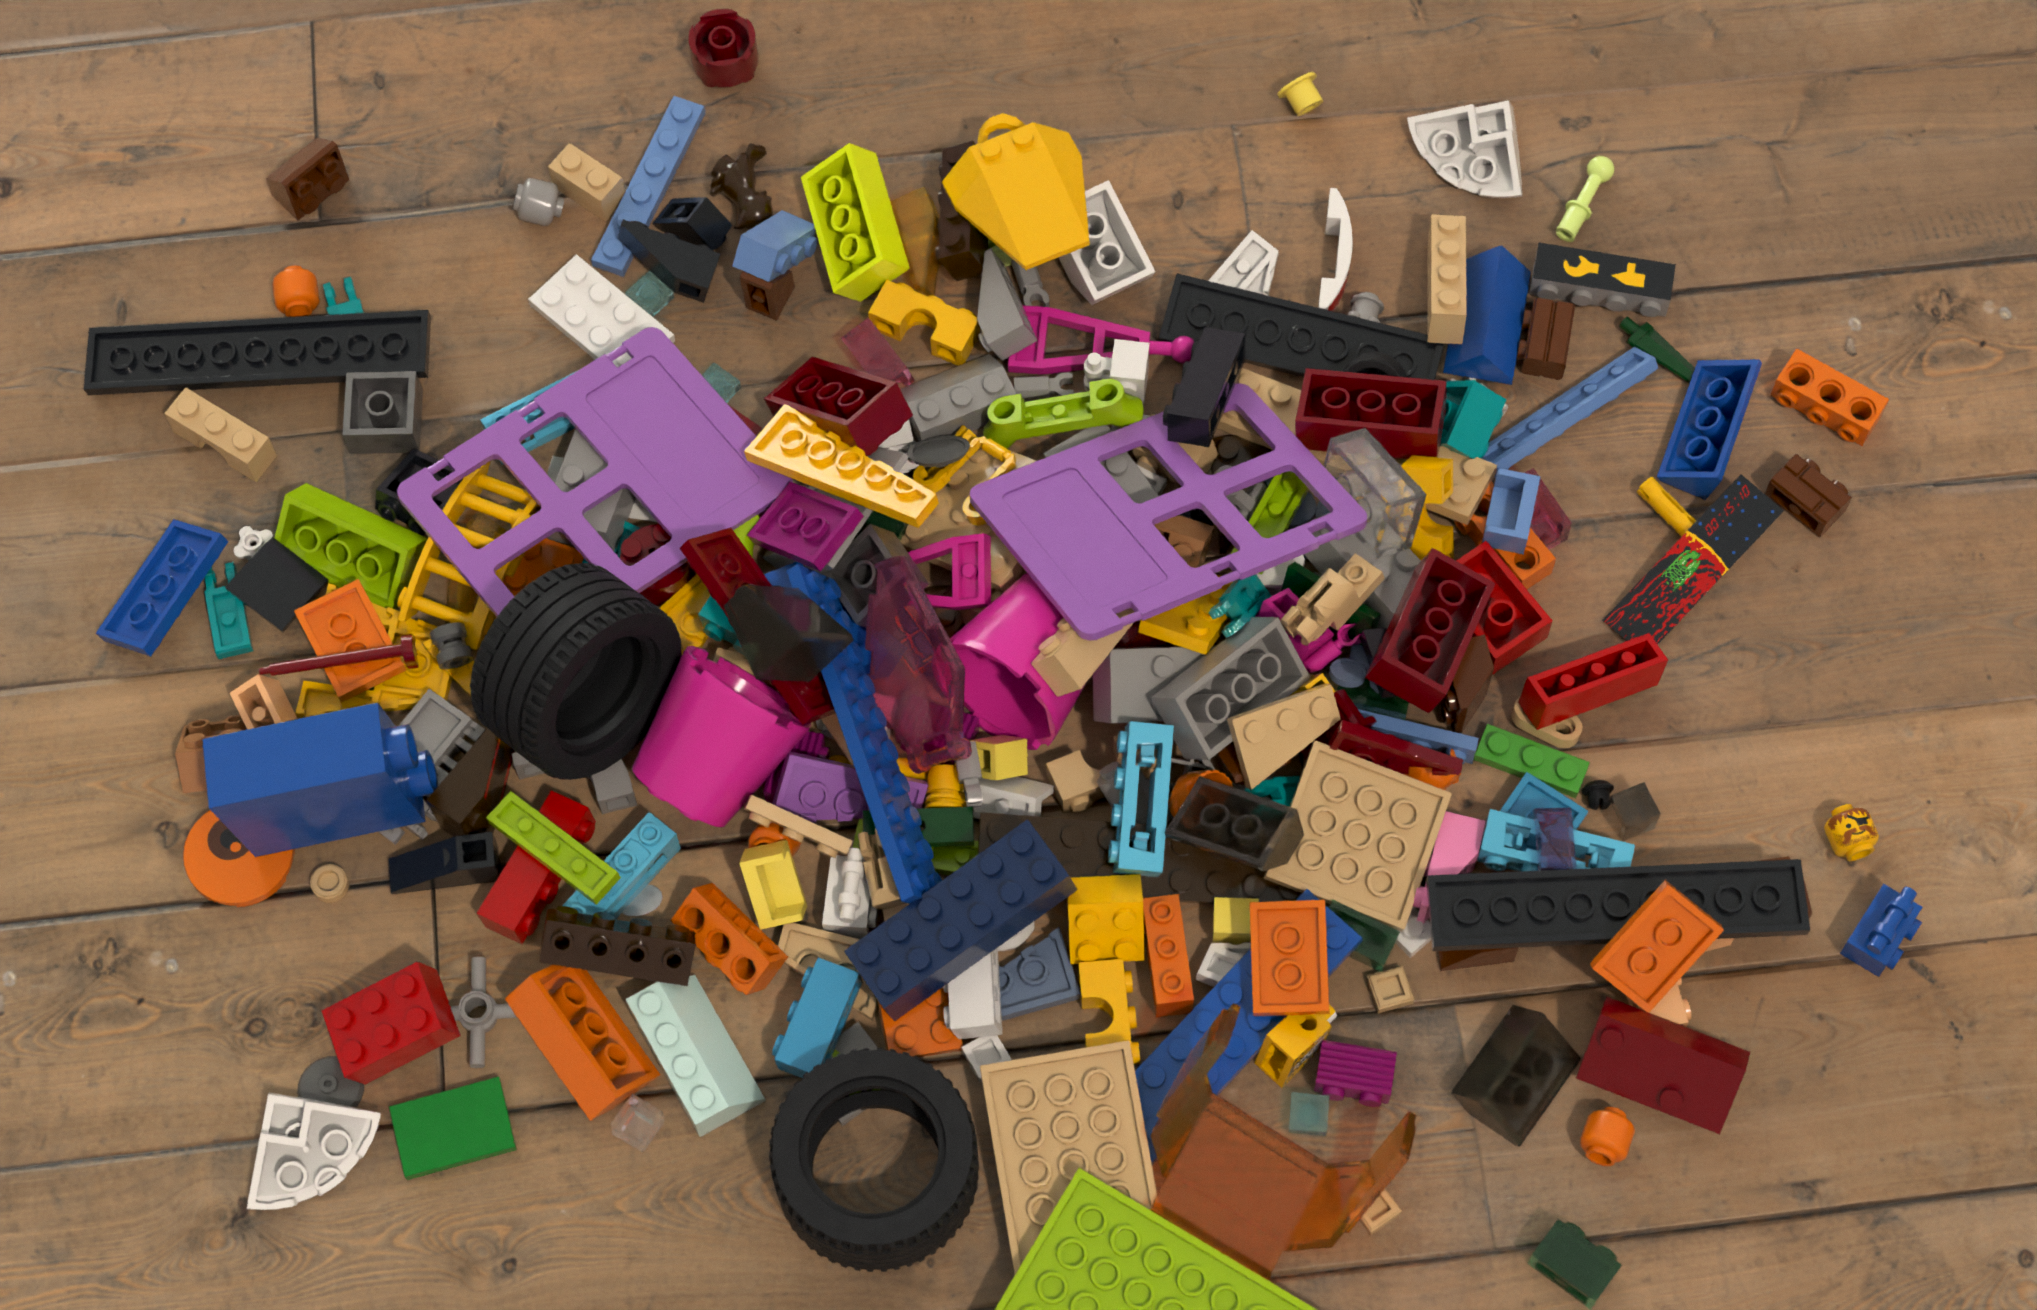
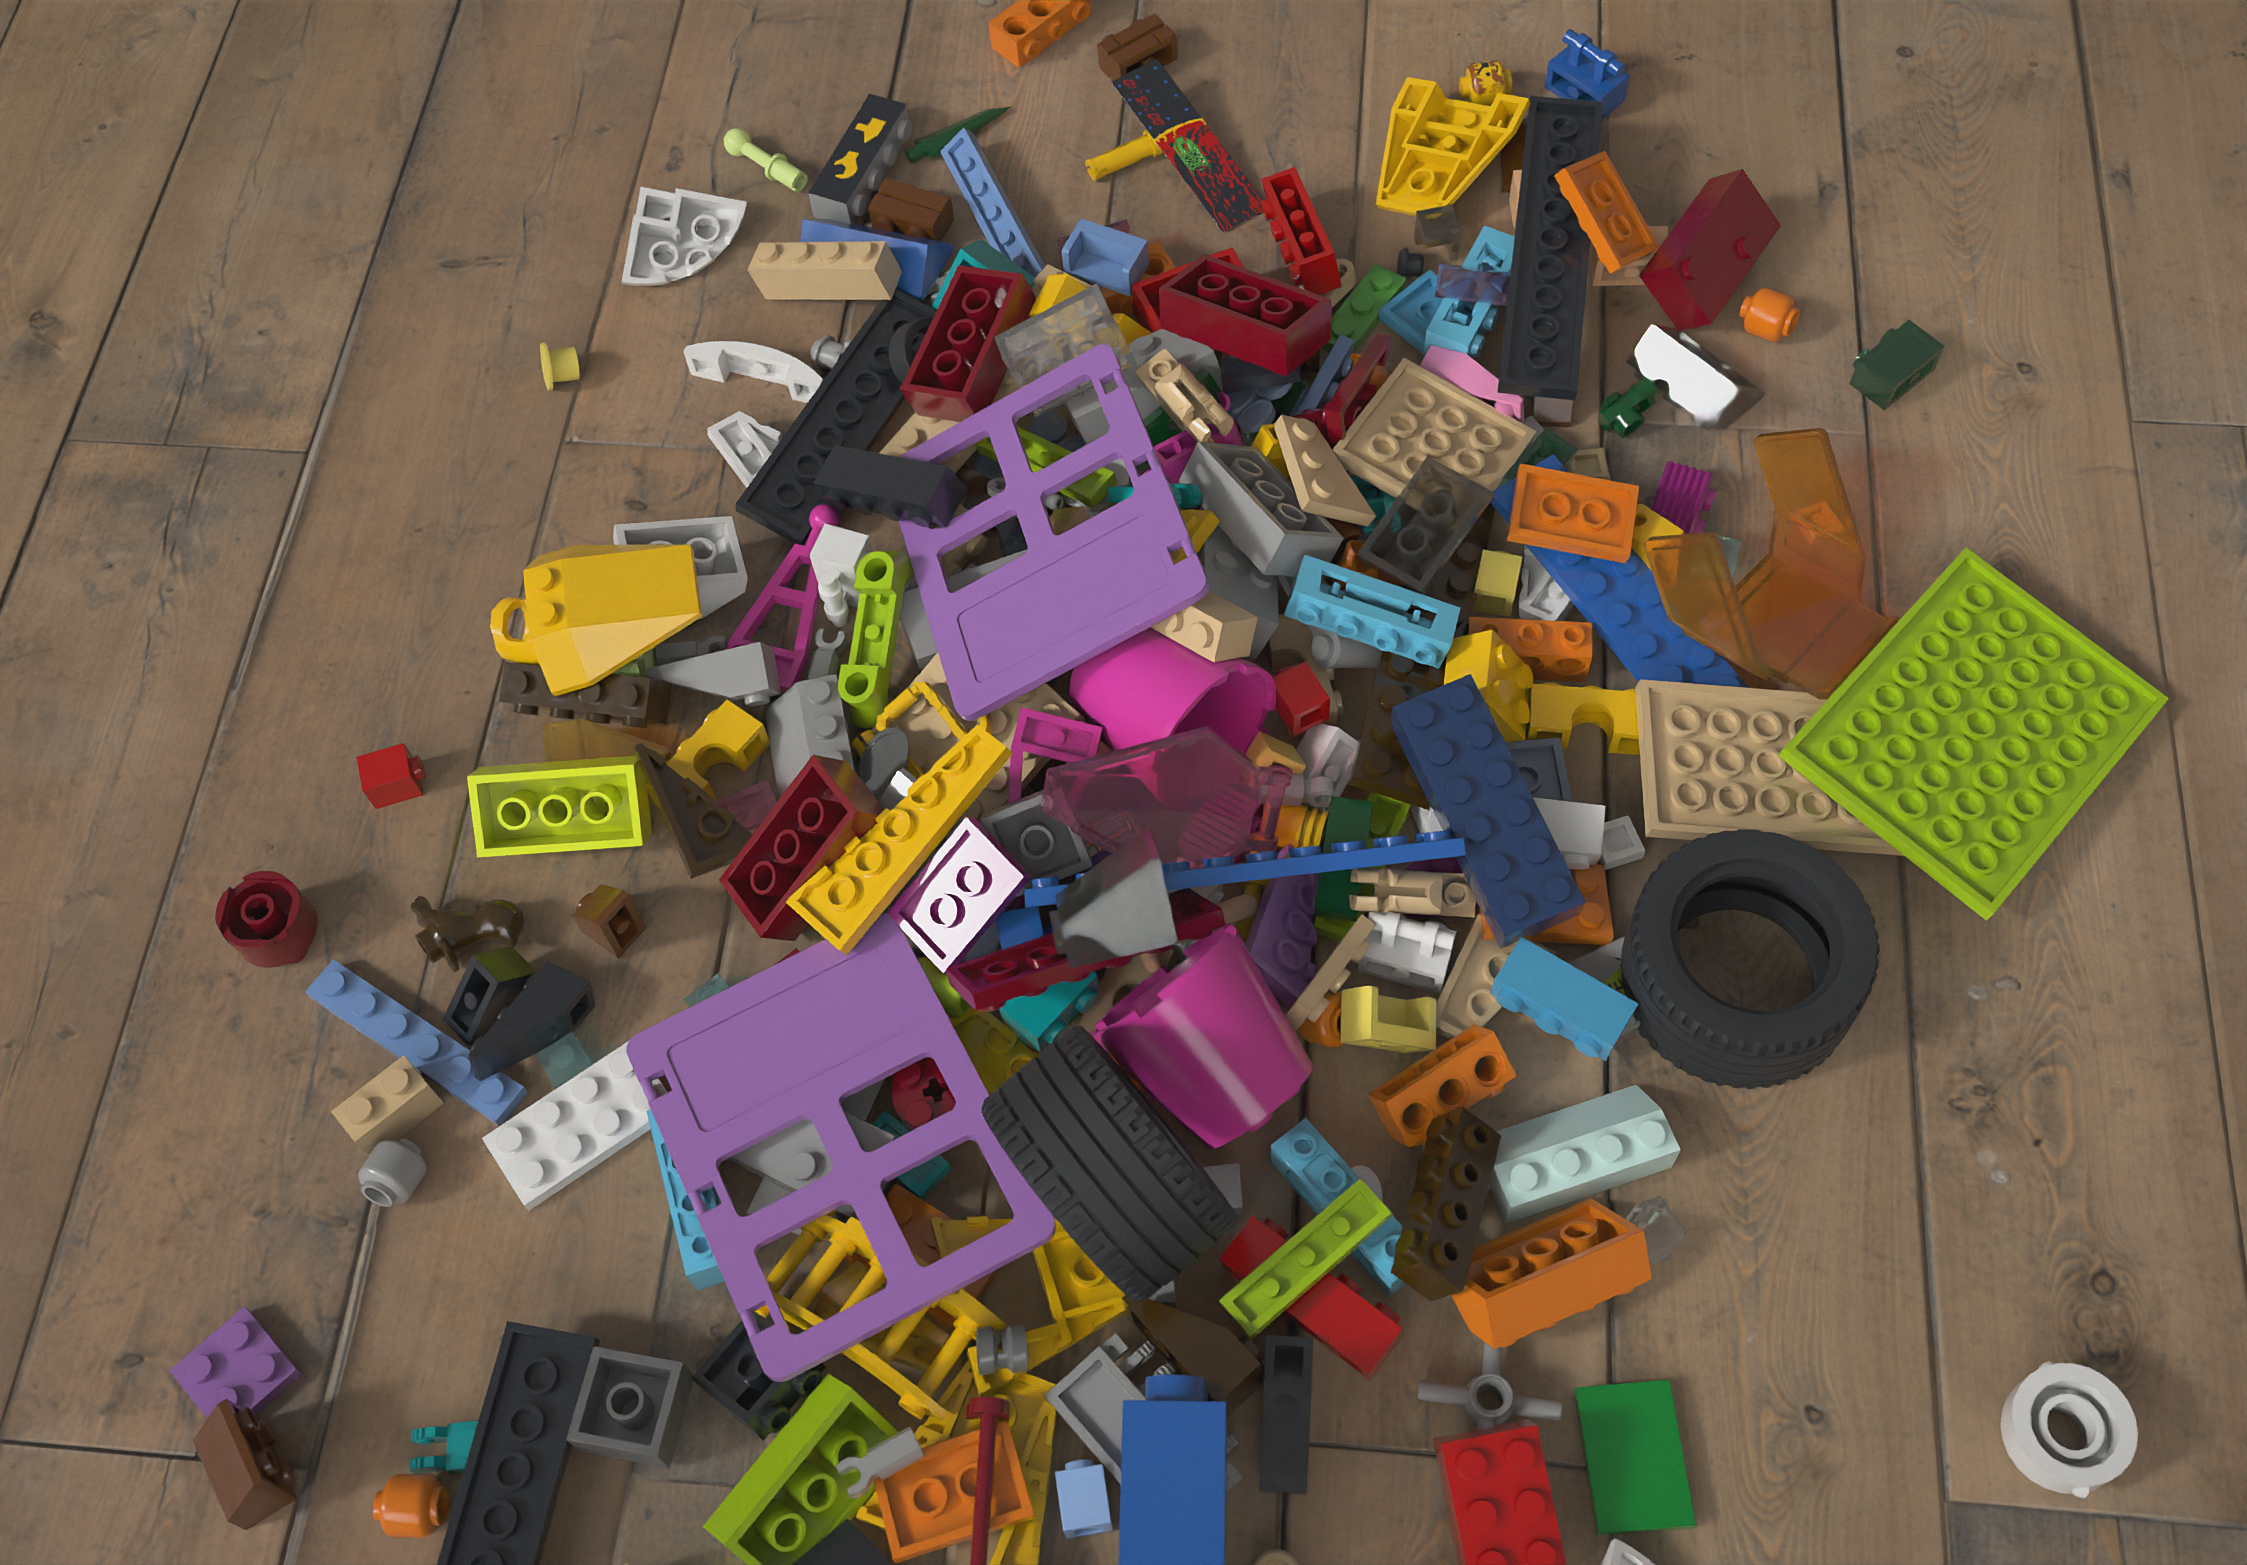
camera: 75 degrees left, 5 degrees down
medium blue brick [732,210,818,282] -> none
blue slope [1657,359,1762,500] -> none
none -> medium lavender plate [170,1306,303,1419]
none -> red brick [356,743,426,809]
none -> dark brown wing [634,743,753,879]
none -> light grey bar [836,1427,925,1498]
none -> red brick [1272,661,1330,736]
none -> yellow wedge [1376,77,1531,221]
none -> dark green plate [1598,376,1658,438]

